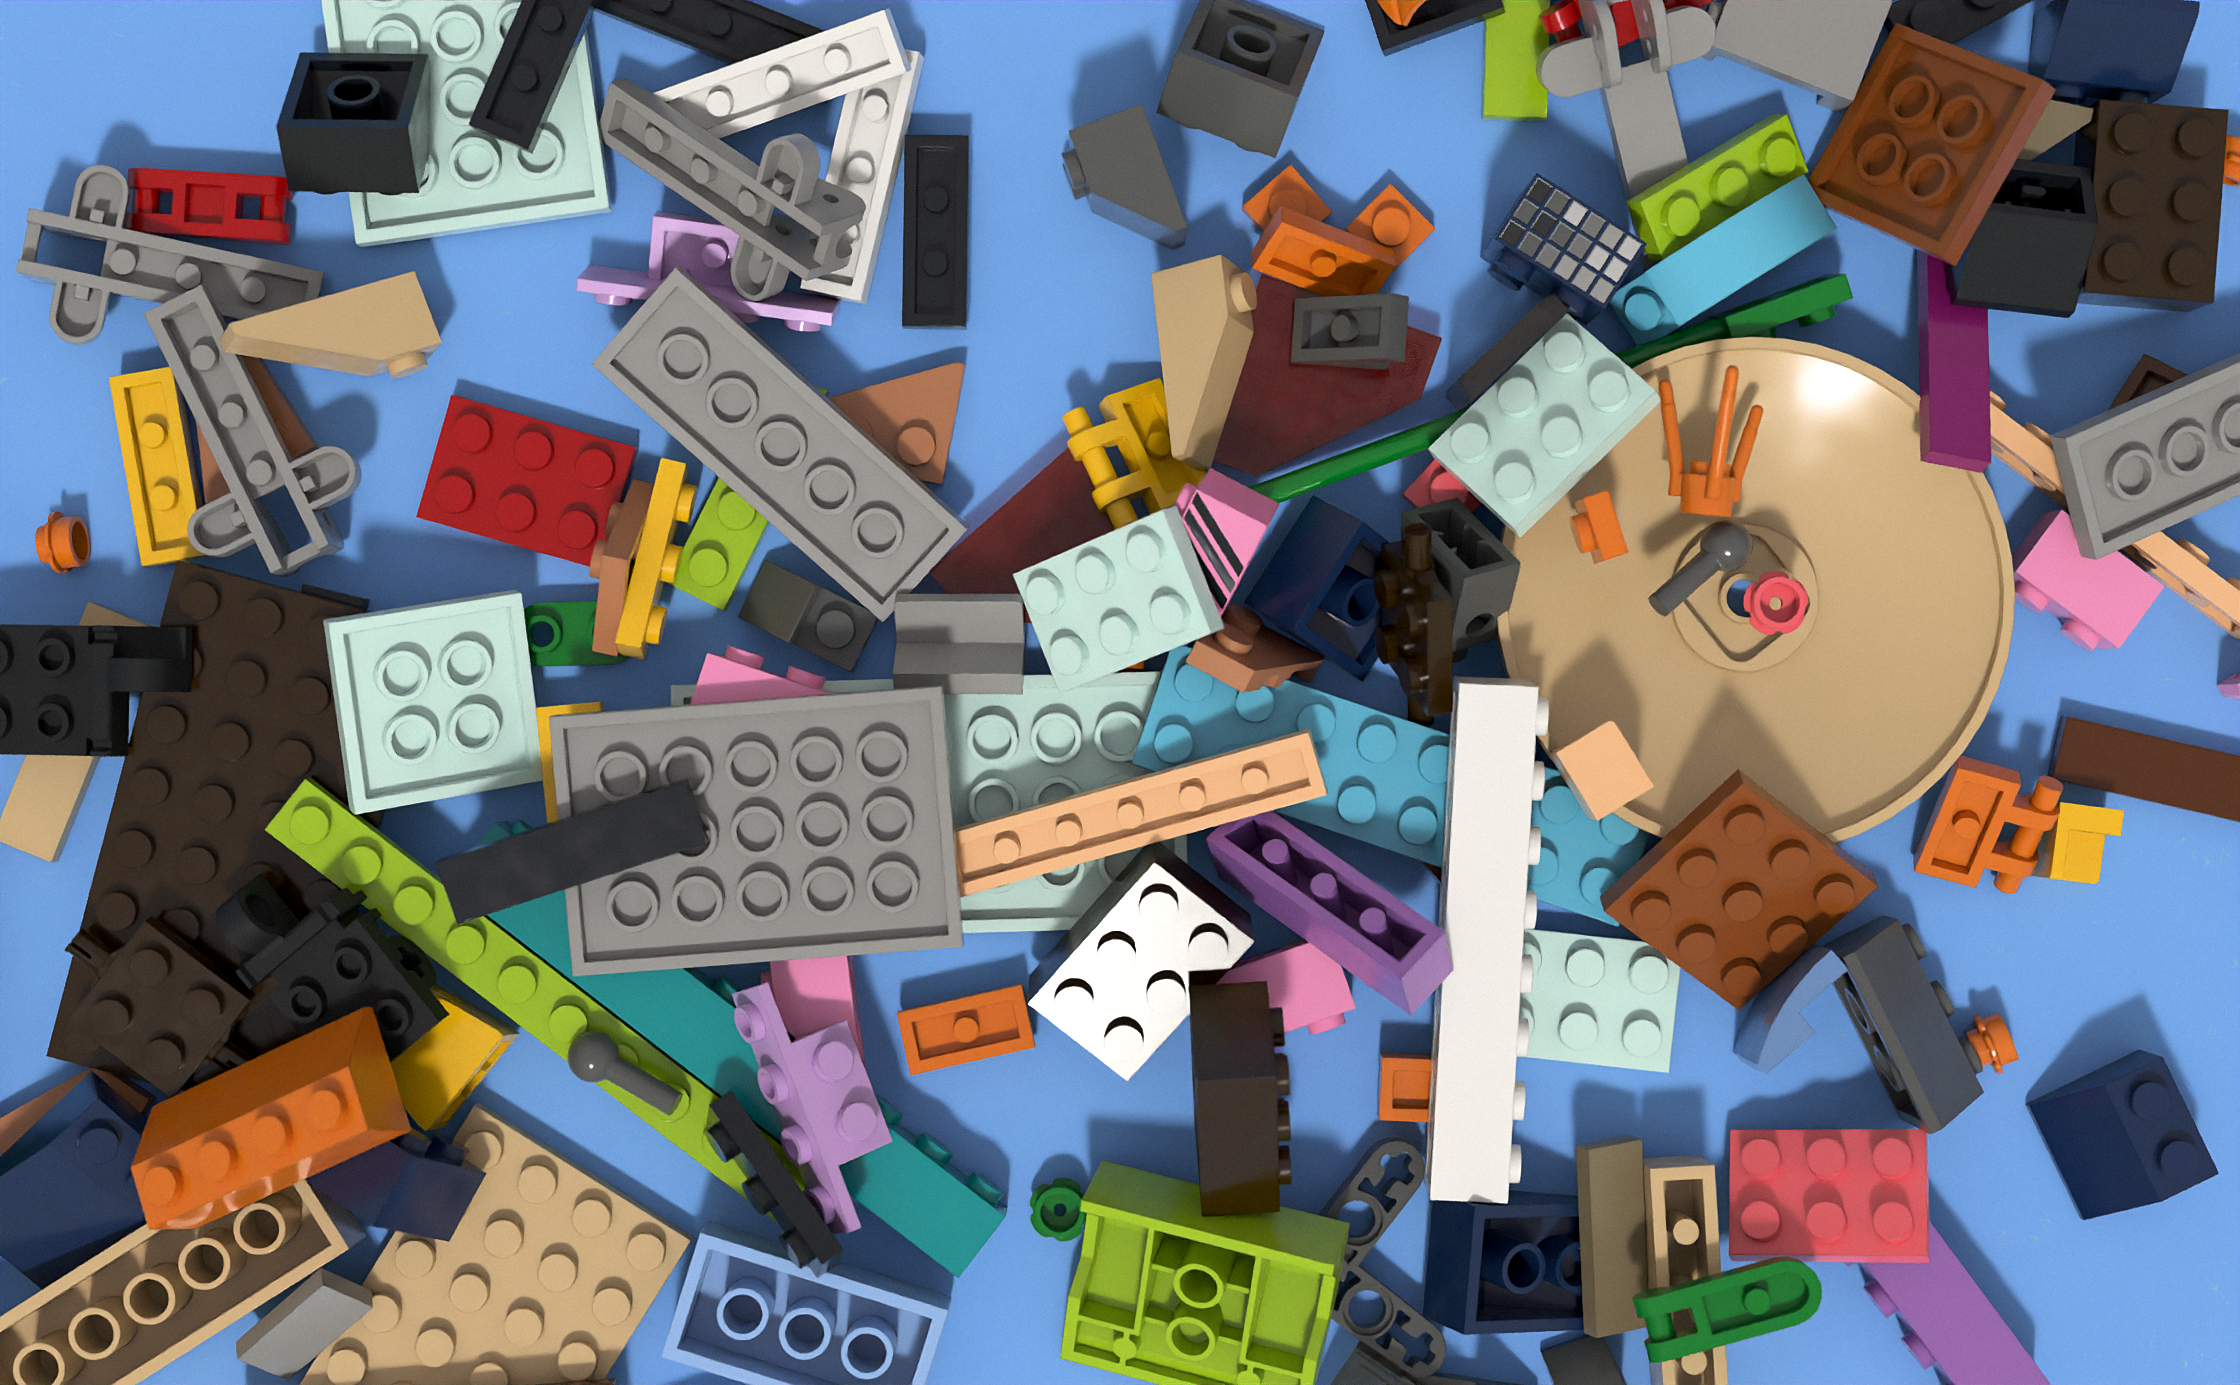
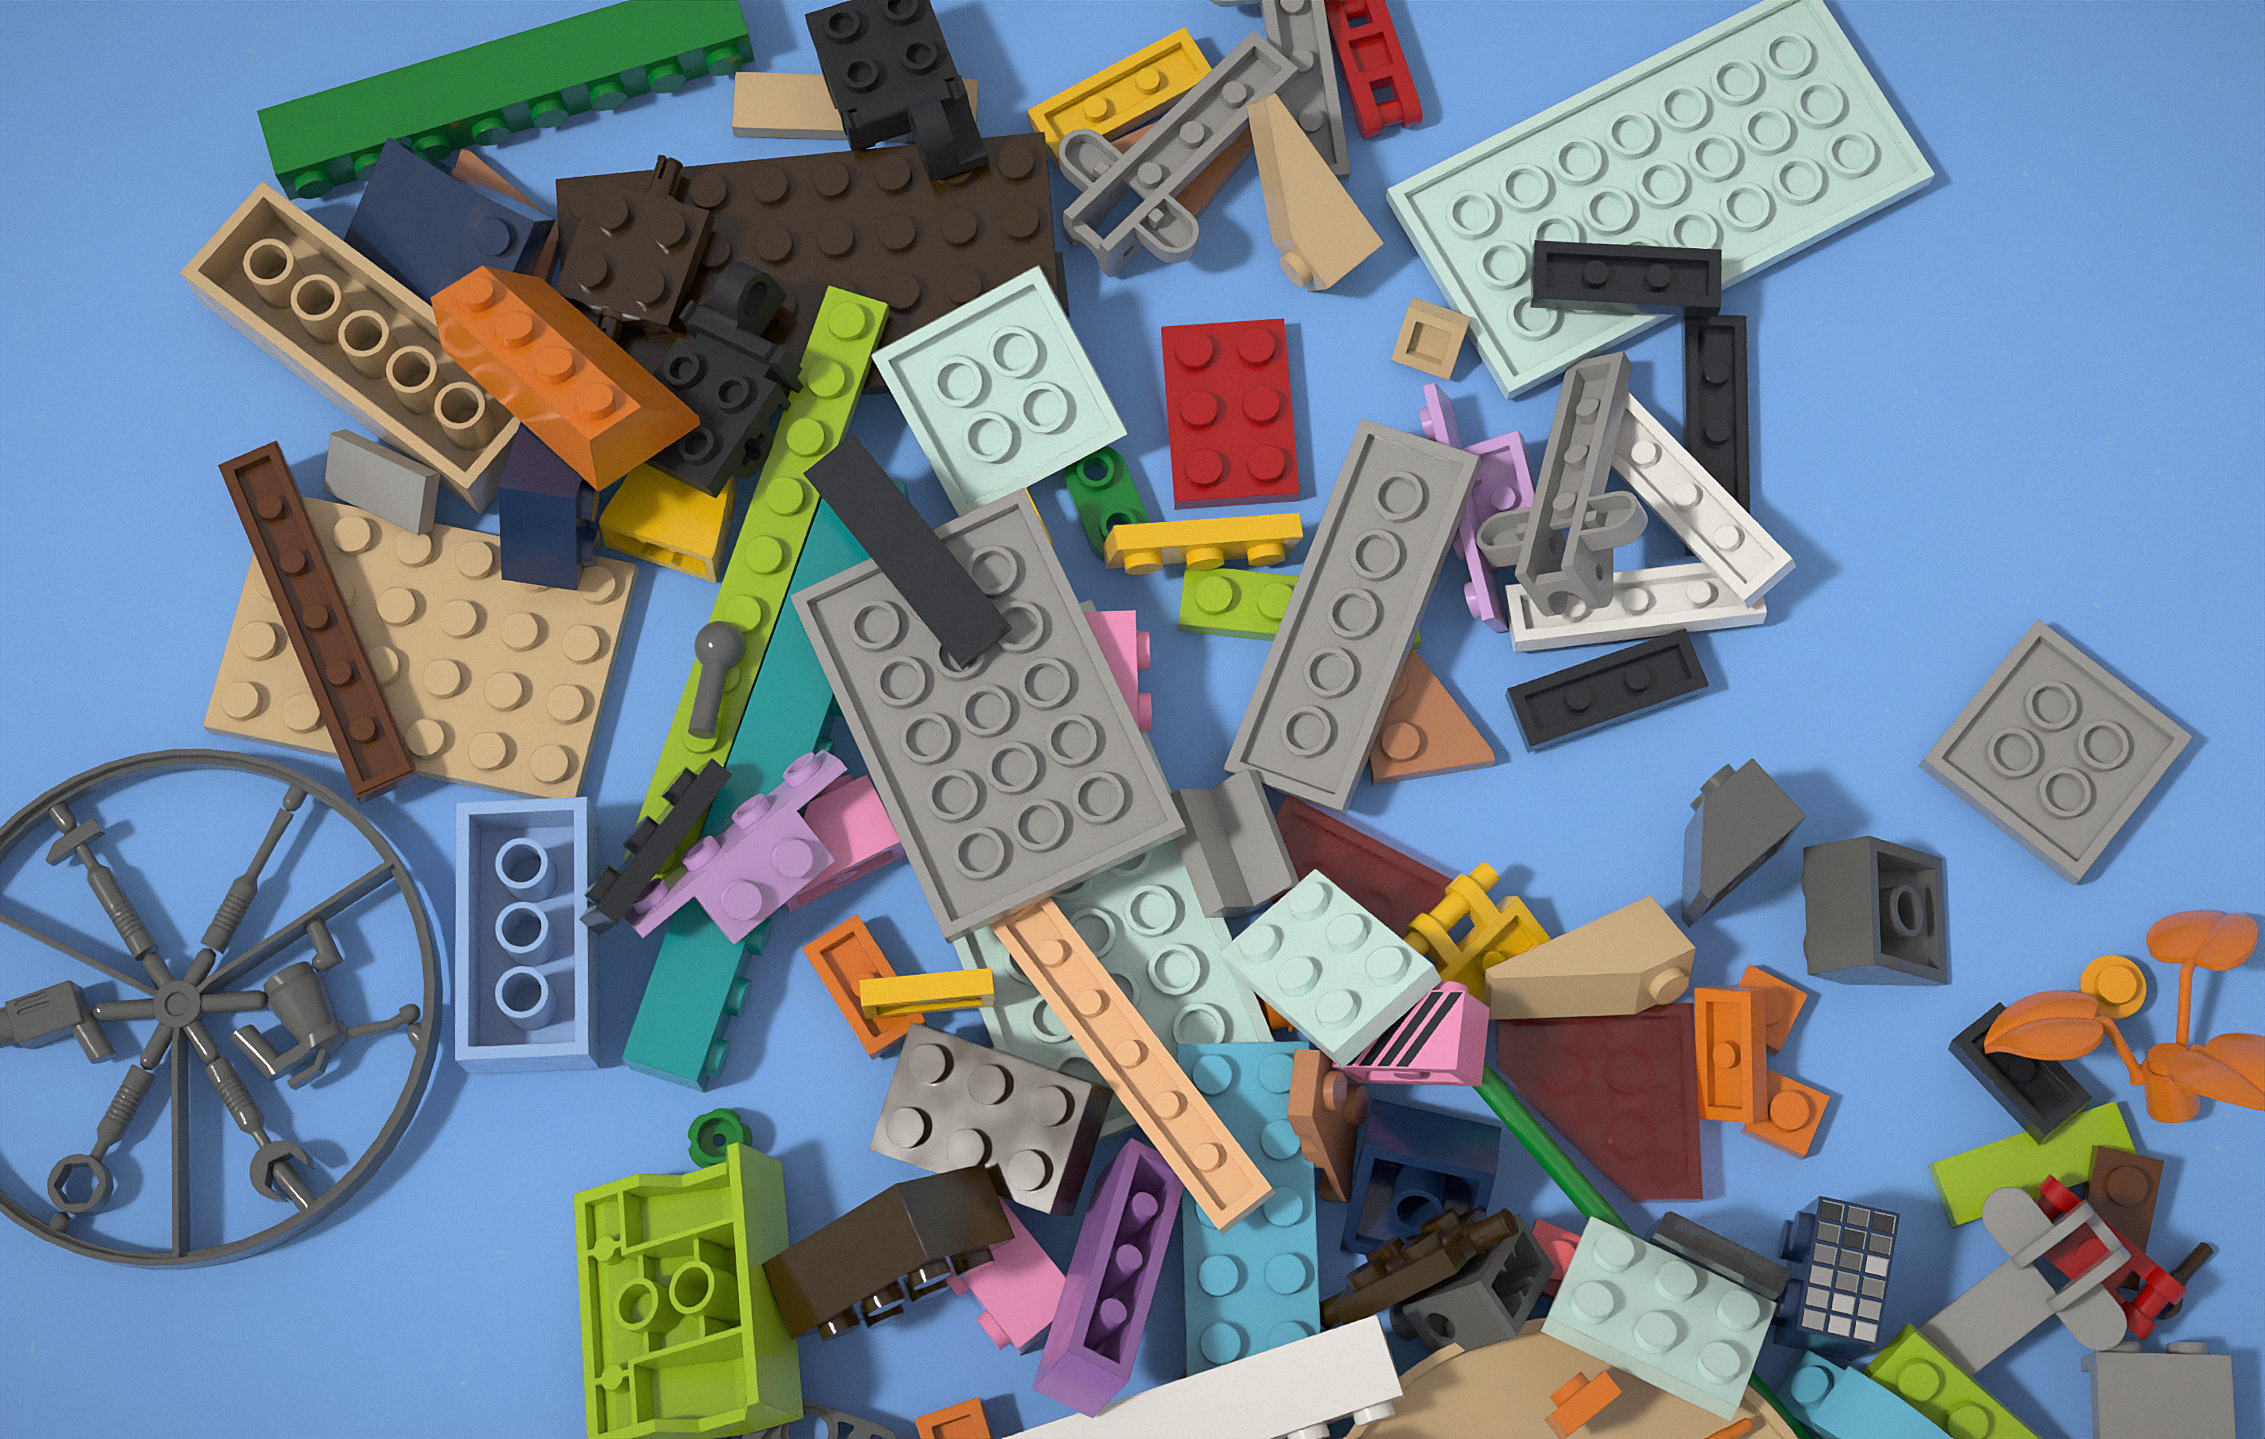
camera: 70 degrees right, 15 degrees down
orange plate [35,511,91,574] -> none
black slope [276,52,430,196] -> none
nougat wing [589,479,654,657] -> none
dark grey slope [738,560,879,673] -> none
dark grey slope [1291,293,1409,370] -> none
none -> yellow tile [859,968,996,1019]
none -> tan plate [1391,297,1472,380]

